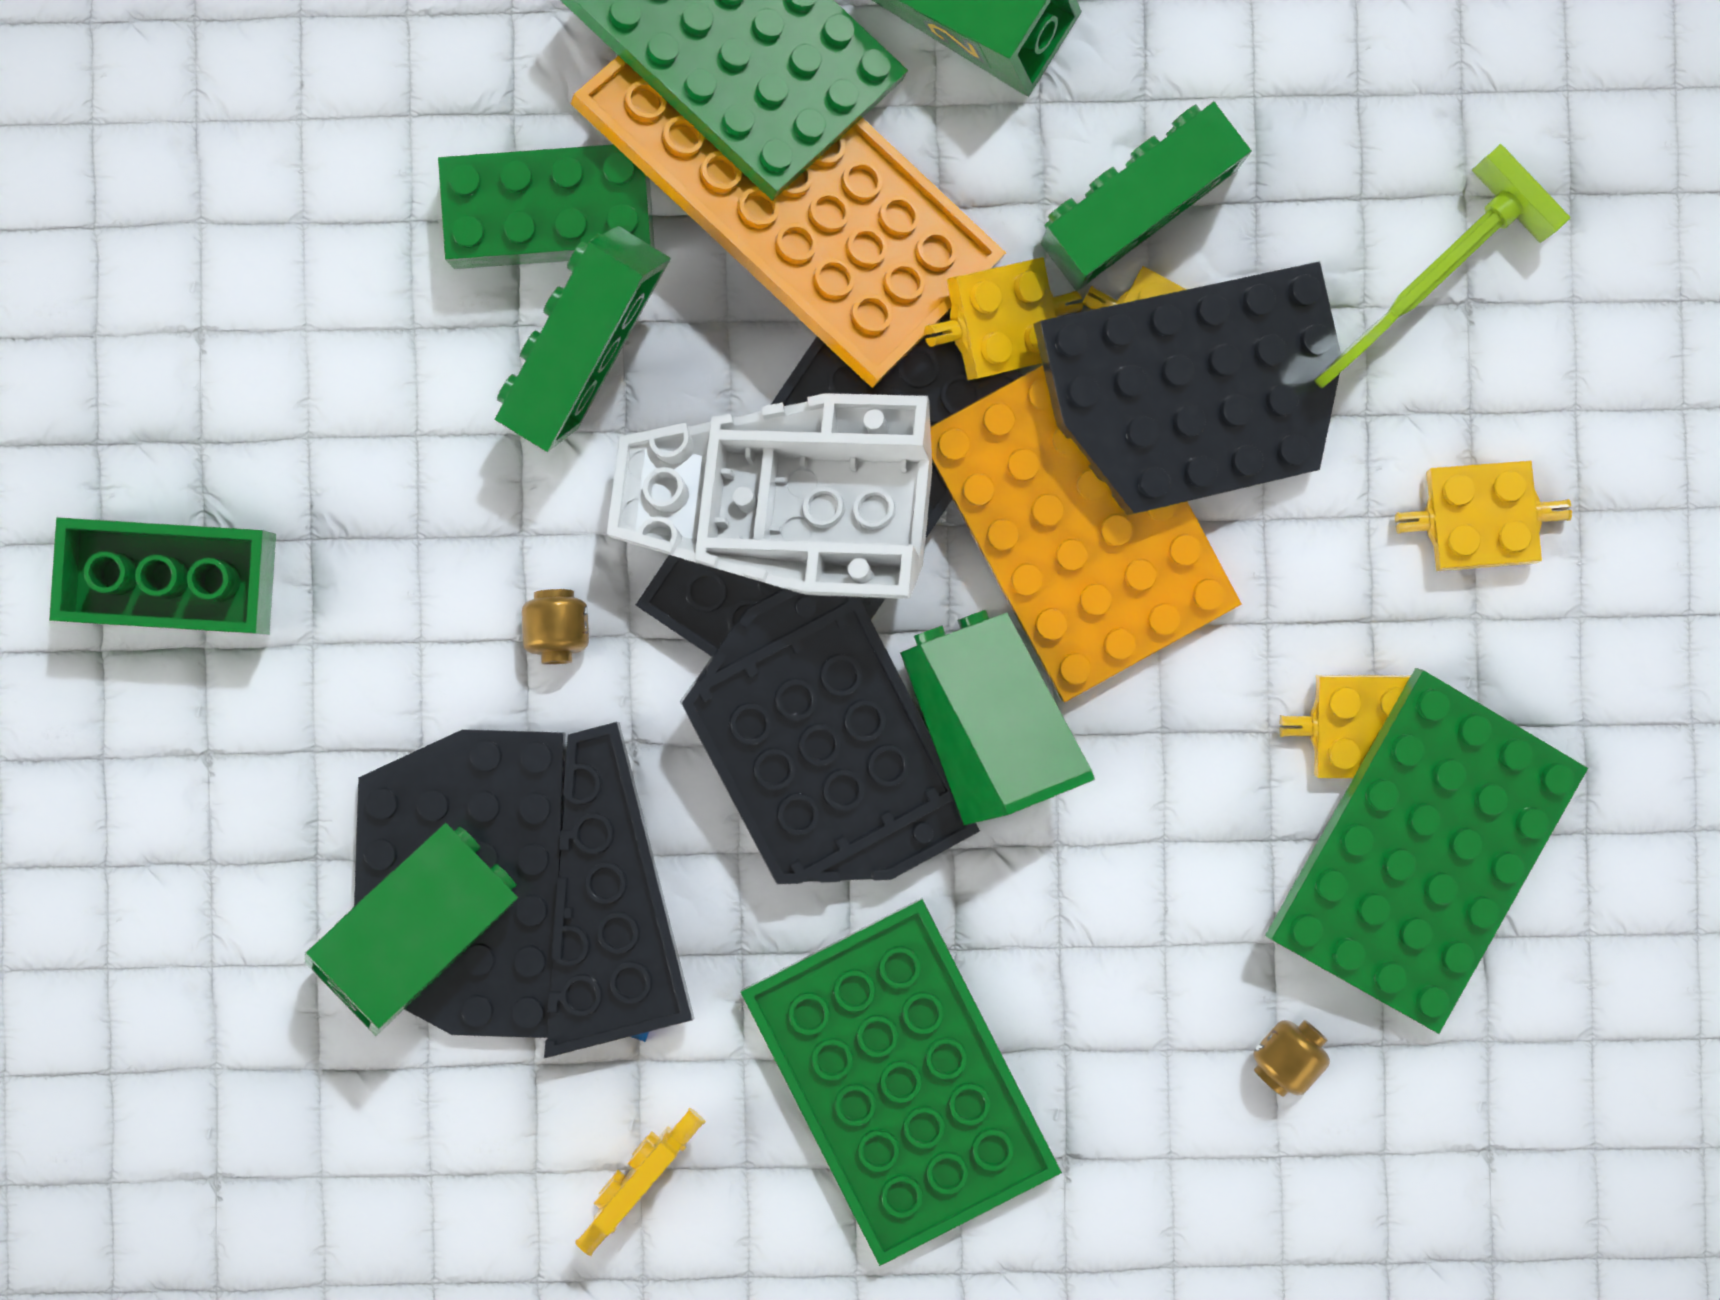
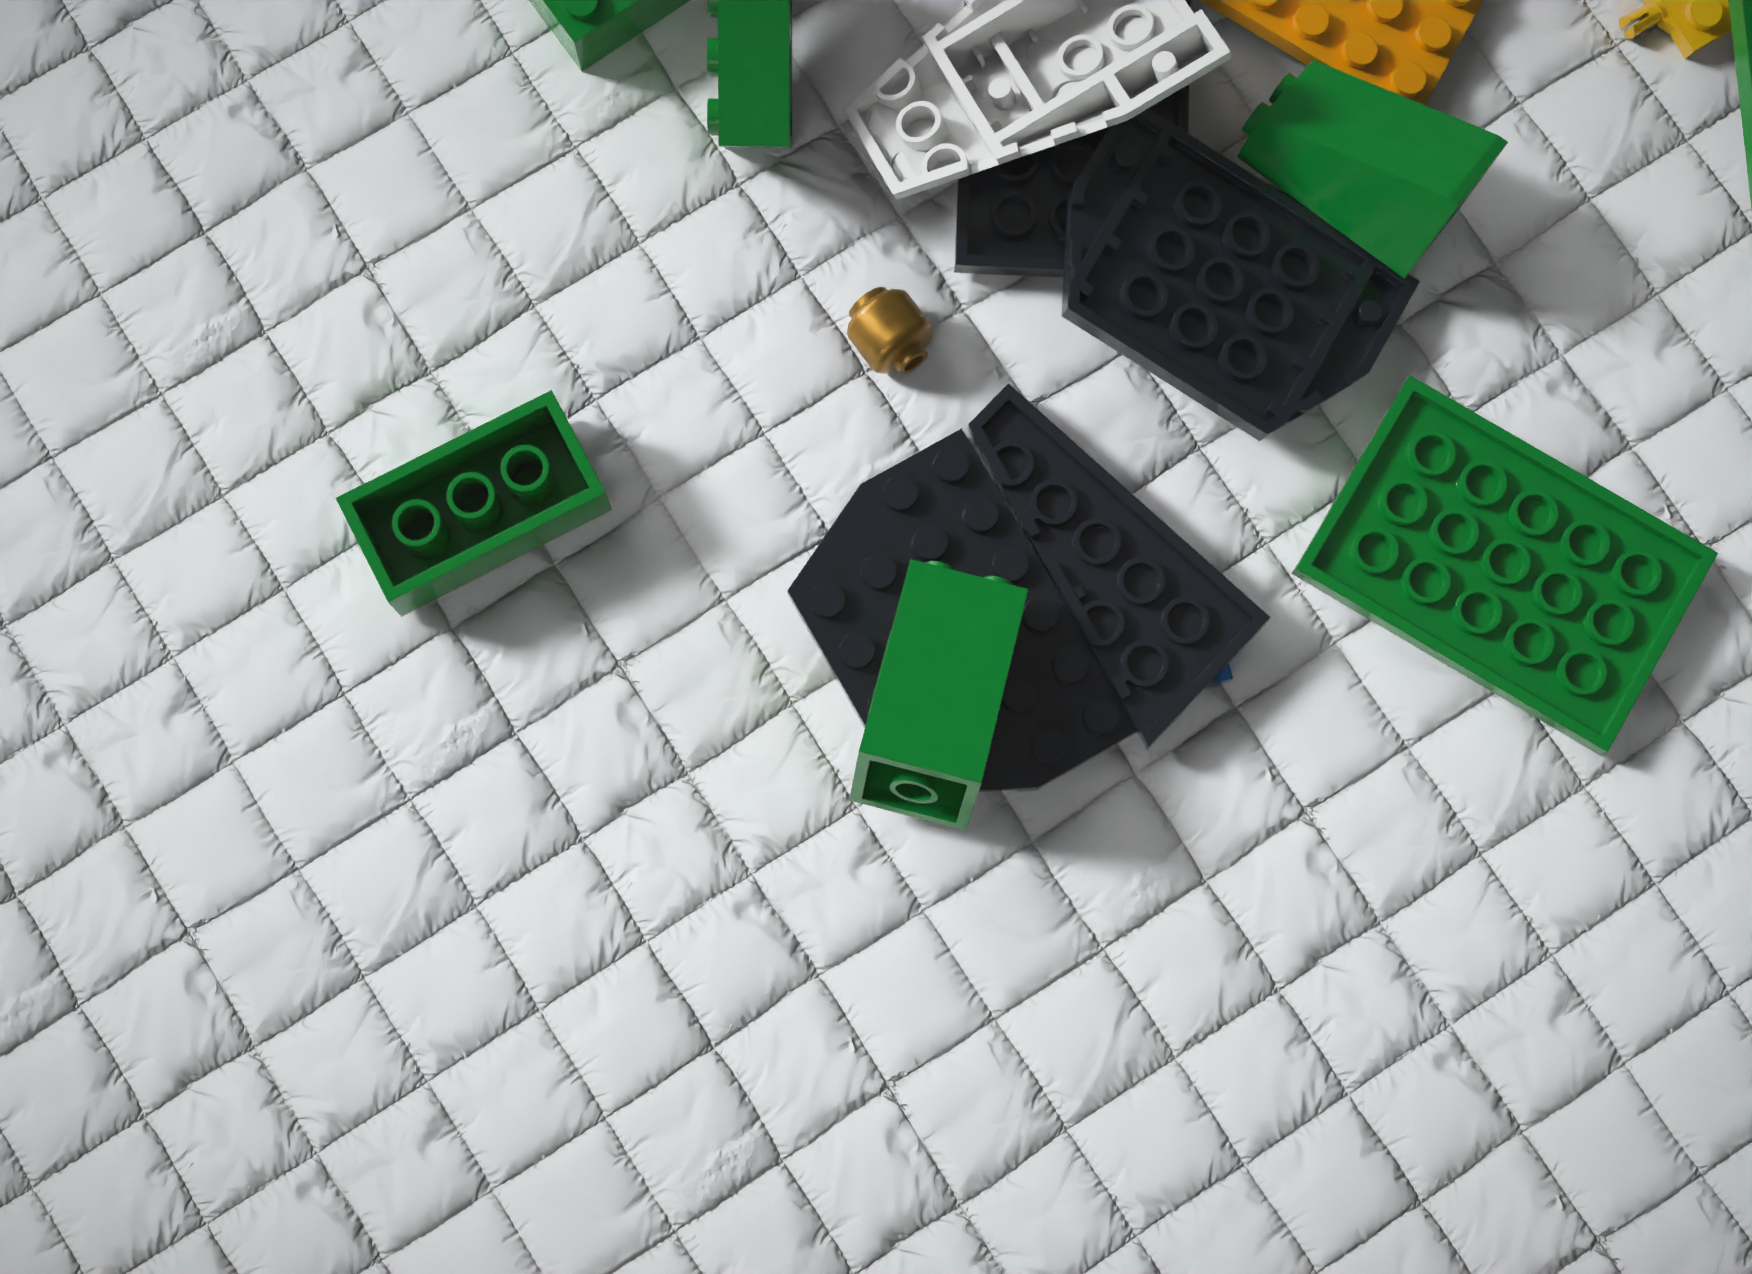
camera: 40 degrees left, 10 degrees down
yellow plate [575,1108,706,1256] -> none

